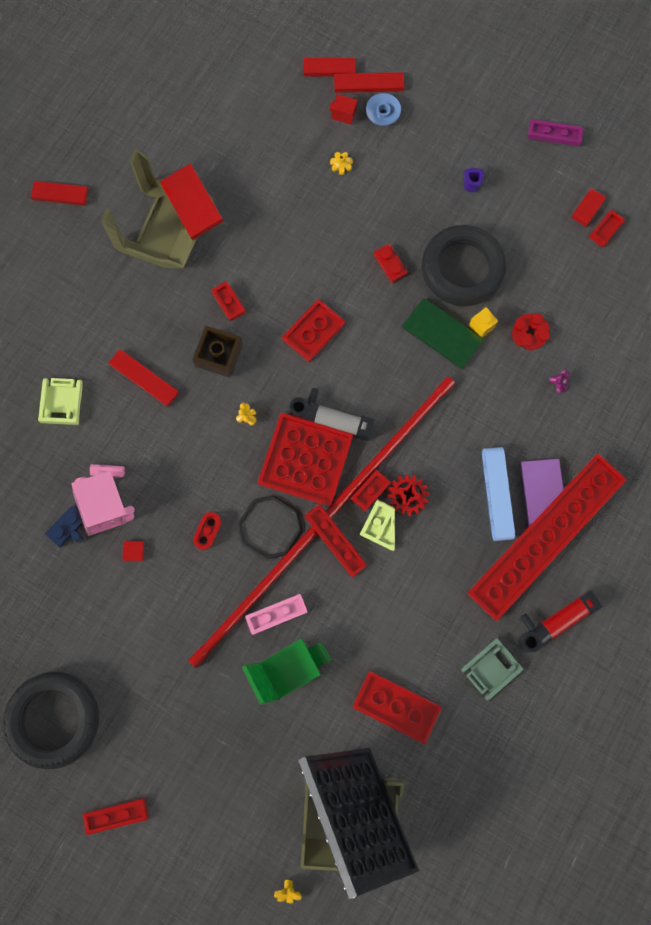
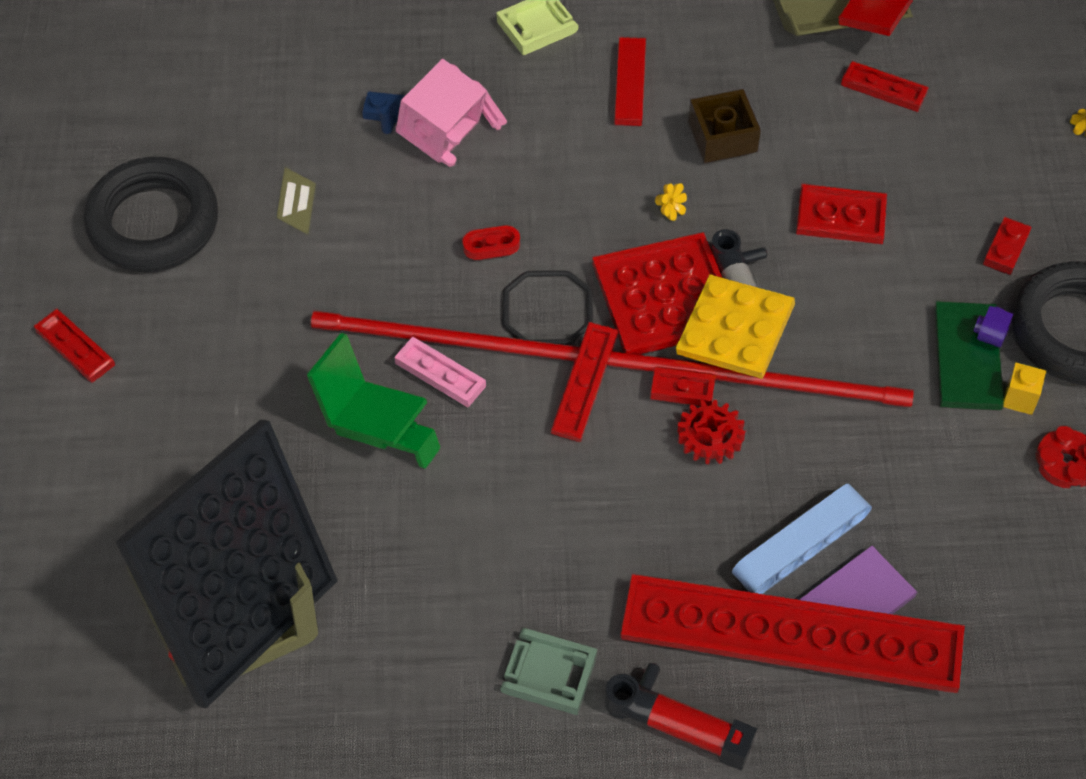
camera: 60 degrees right, 20 degrees down
red tile [122,541,144,562] -> none
red plate [211,281,246,322] -> none
yellow plant [274,880,302,903] -> none
red tile [352,671,442,745] -> none
yellowish green wing [360,499,395,551] -> none
magenta plant [550,370,570,394] -> none
none -> olive sticker [277,167,316,235]
none -> yellow plate [676,275,795,379]
none -> red tile [841,61,929,112]
none -> dark purple plate [973,306,1013,348]

